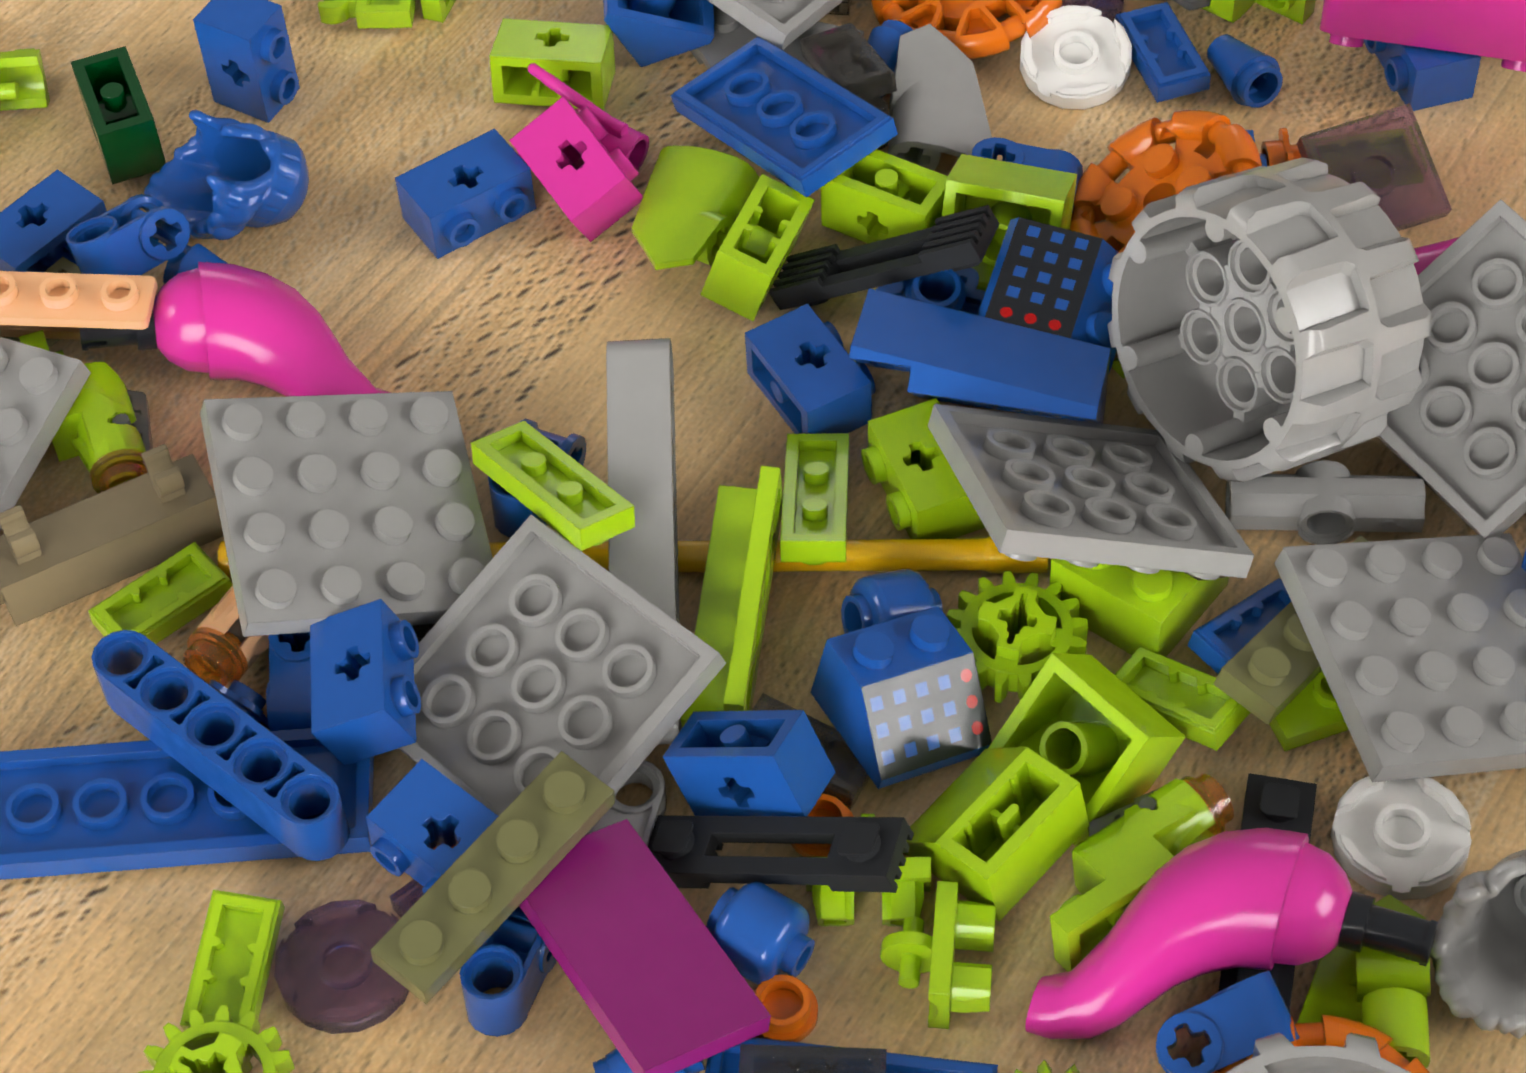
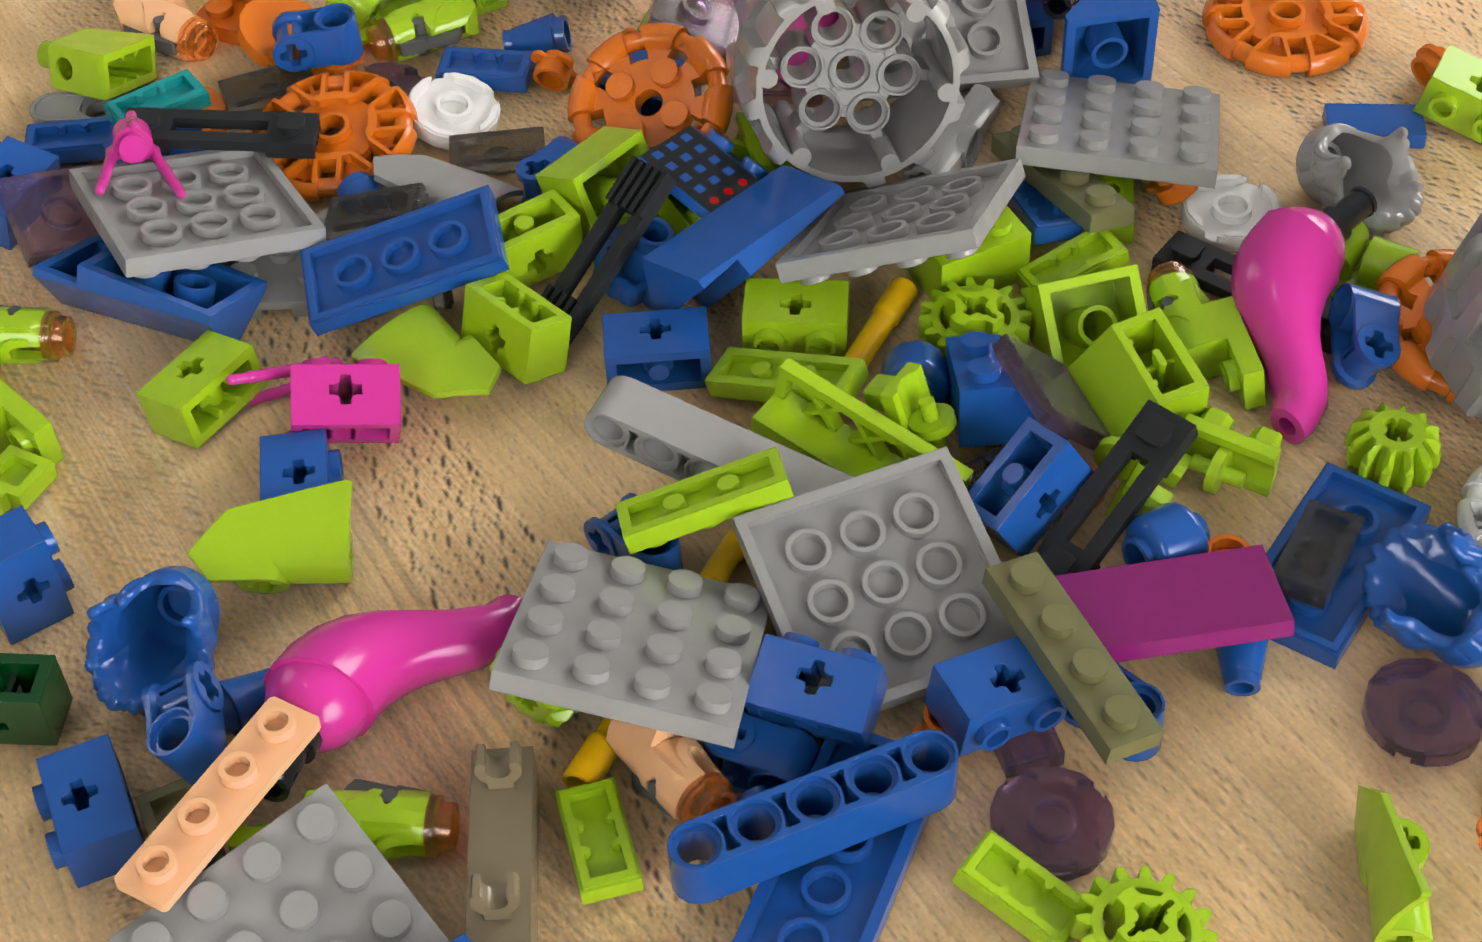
camera: 65 degrees left, 5 degrees down
none -> lime panel [187,479,354,594]
none -> clear smoke plate [449,126,545,176]
none -> orange plate [530,50,578,91]
none -> lime hips [863,362,957,458]
none -> tile [992,333,1111,451]

